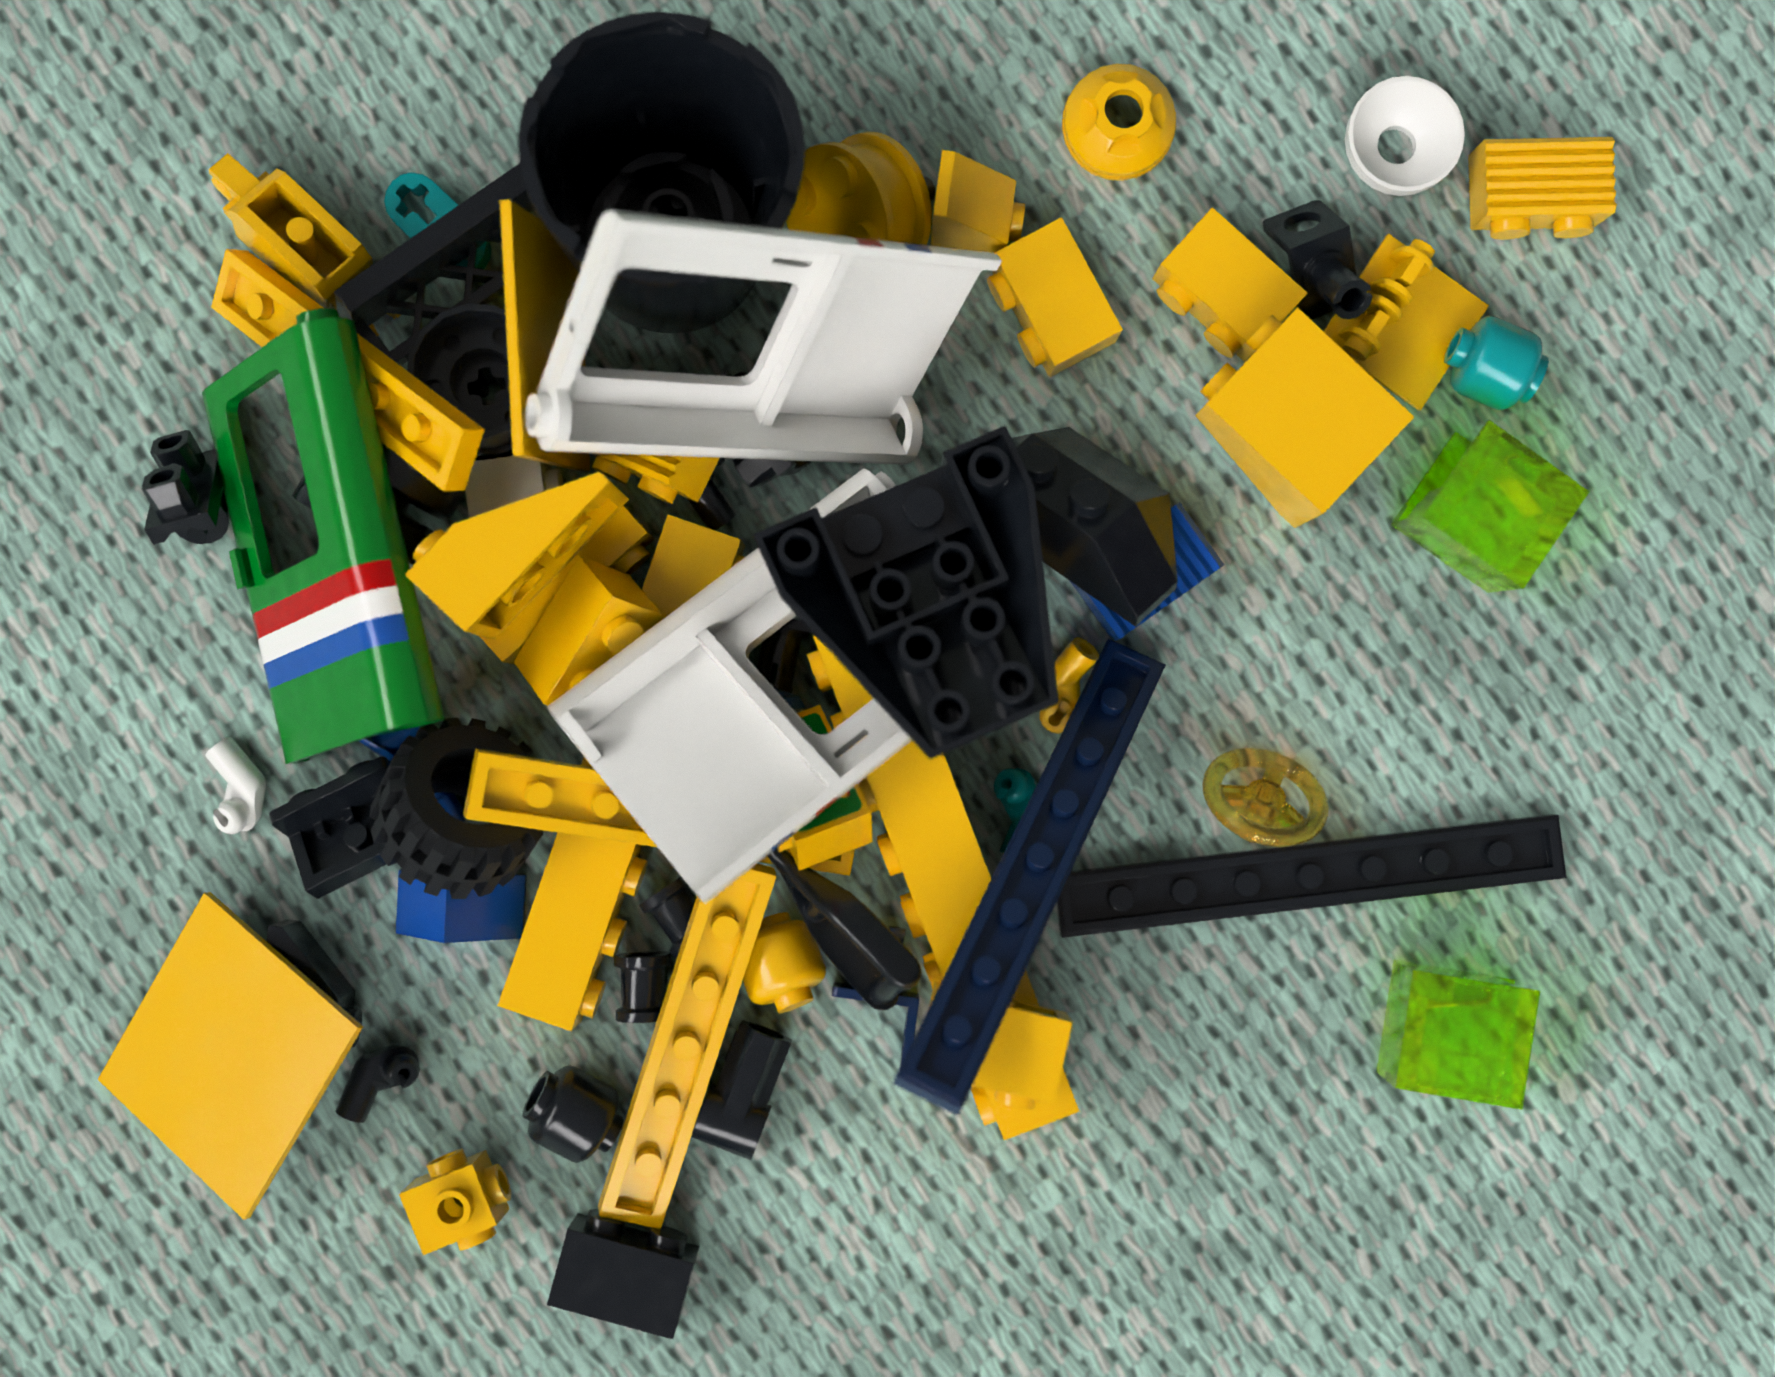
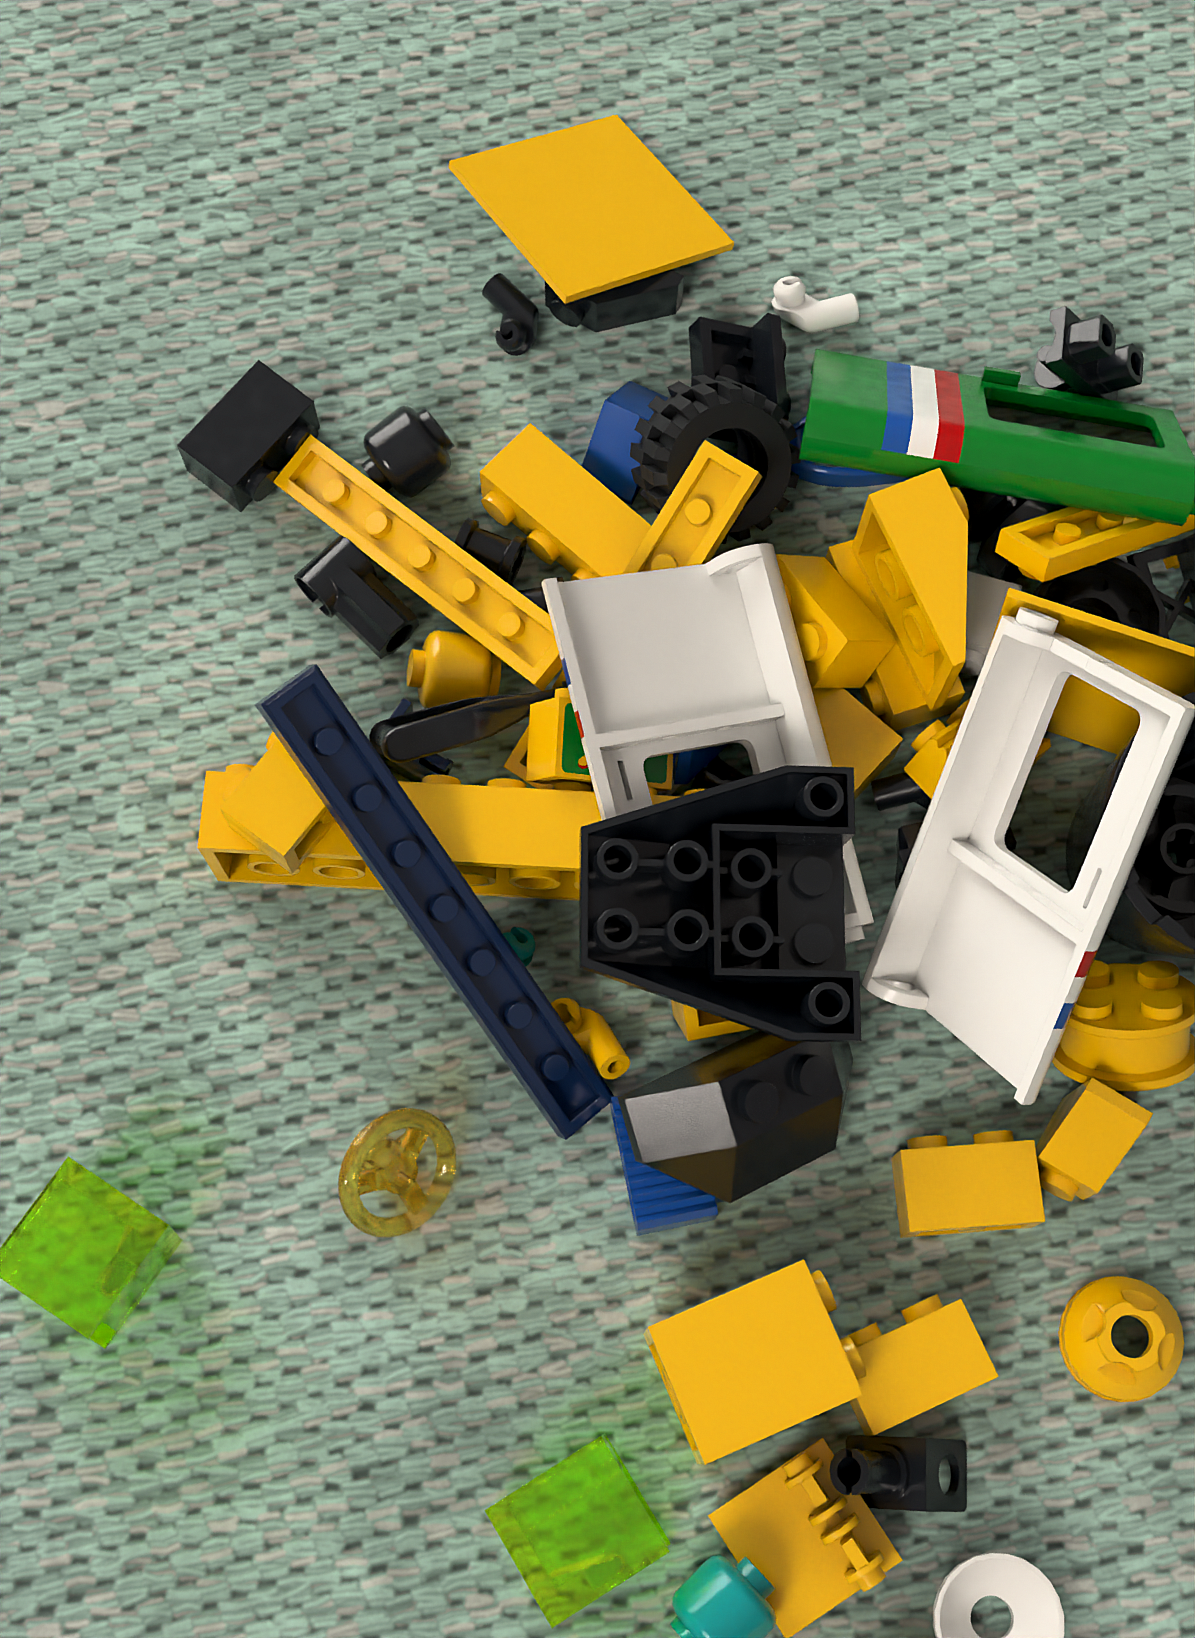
camera: 115 degrees right, 15 degrees down
yellow brick [399,1148,511,1255] -> none
black tile [1056,814,1566,938] -> none

